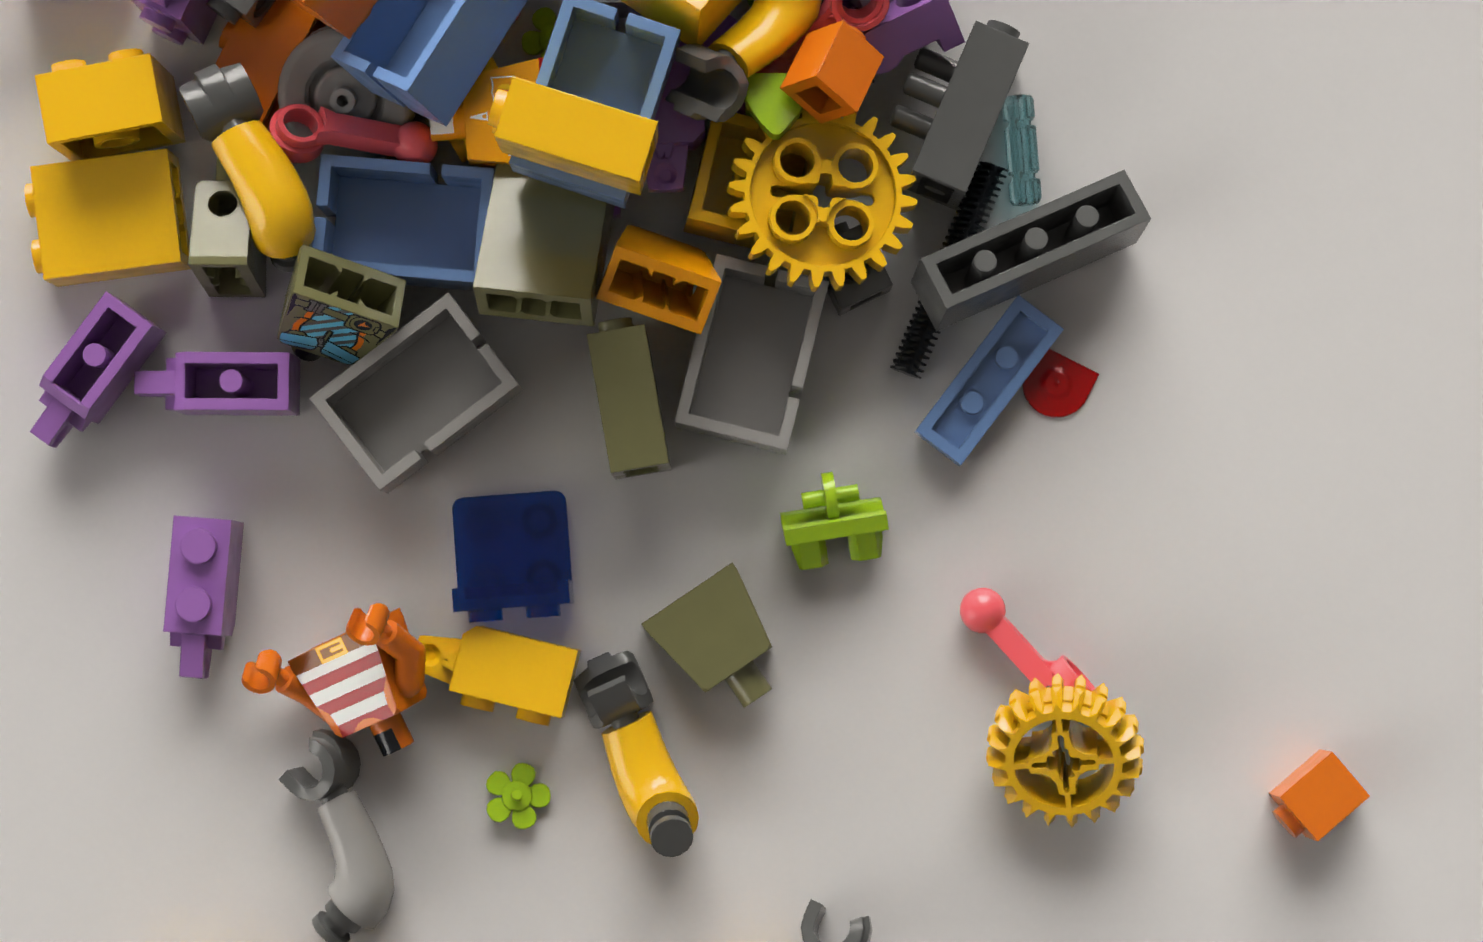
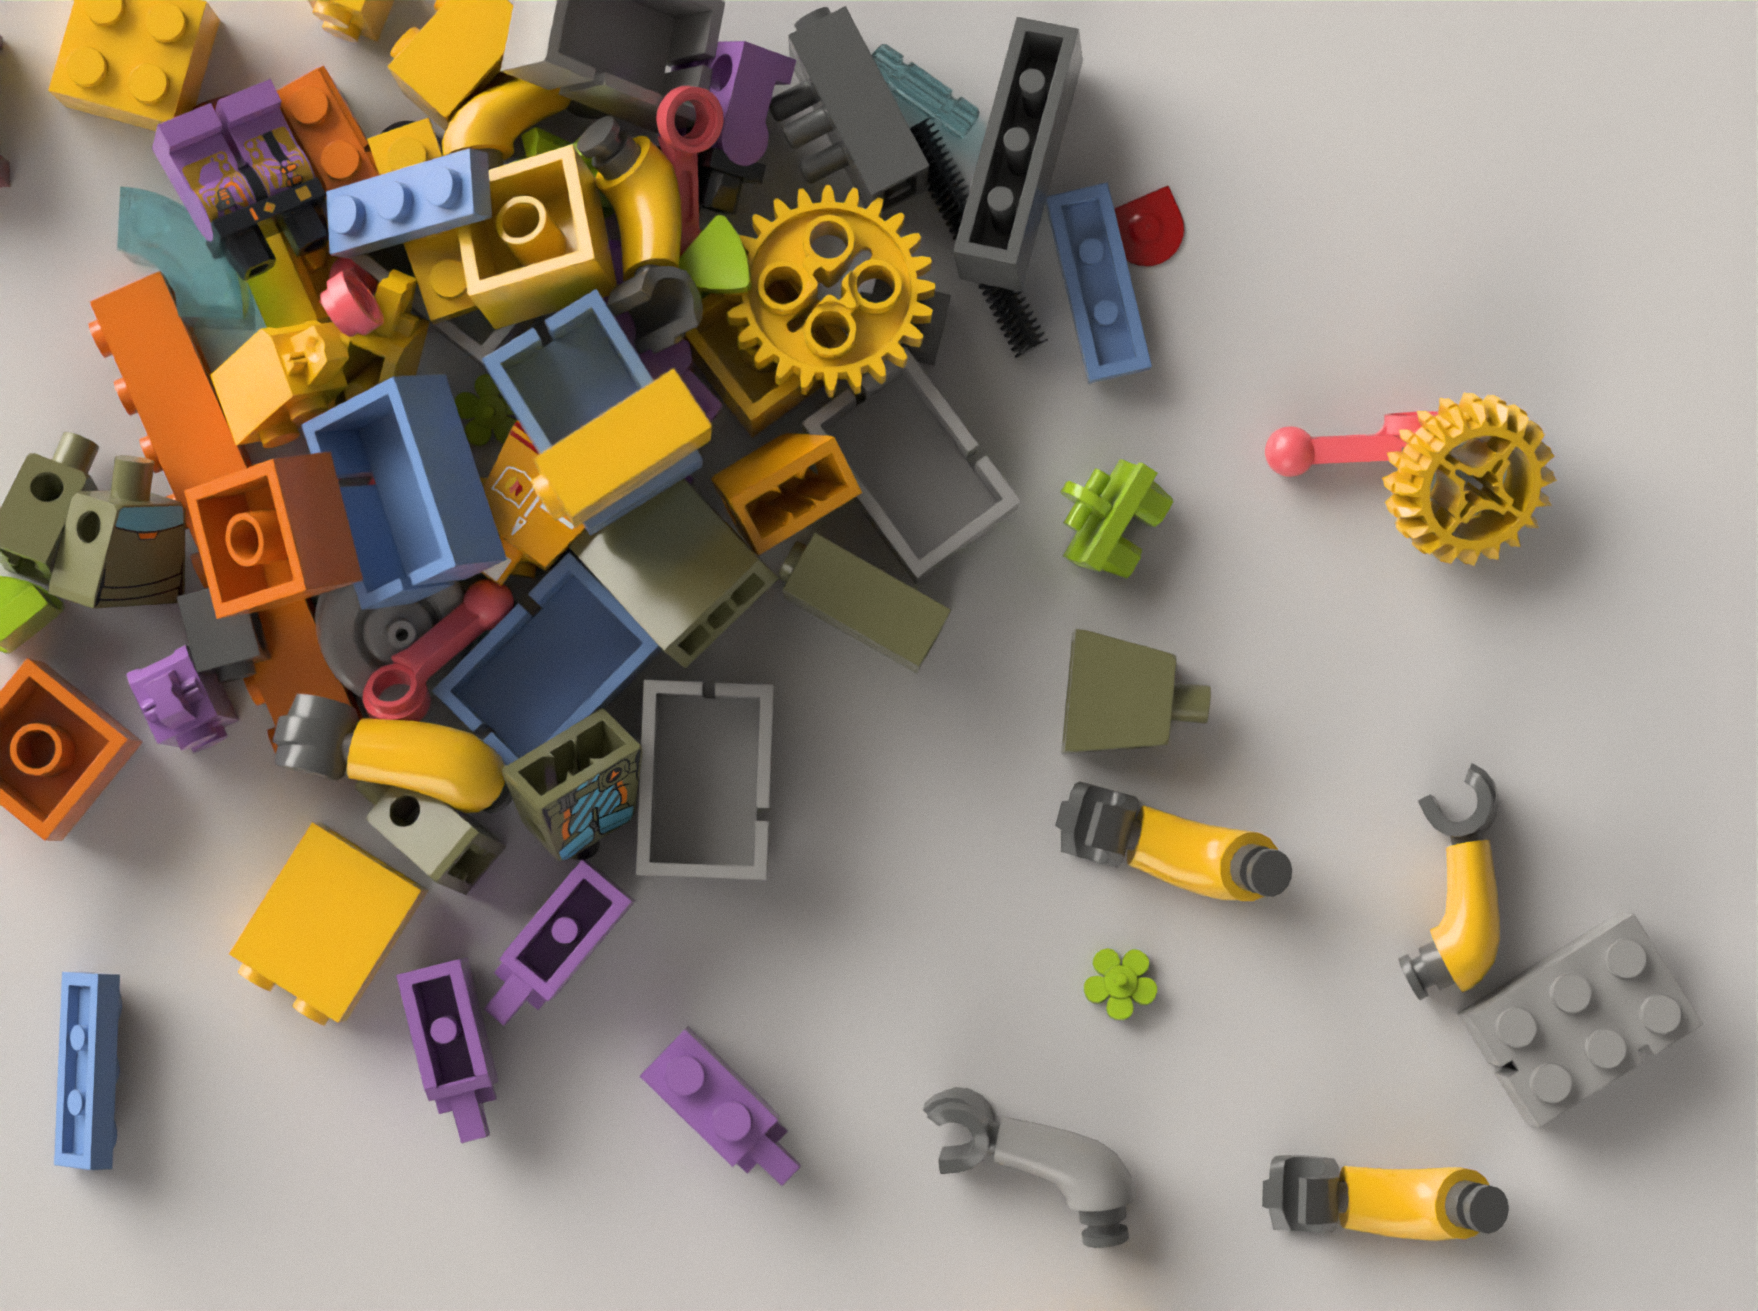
camera: 55 degrees left, 0 degrees up
yellow brick [35,48,186,161] -> none
torso [241,603,427,757] -> none
yellow hinge [418,626,581,726] -> none
clear blue bracket [452,491,574,623] -> none
orange brick [780,20,884,124] -> none
orange brick [1268,749,1370,841] -> none

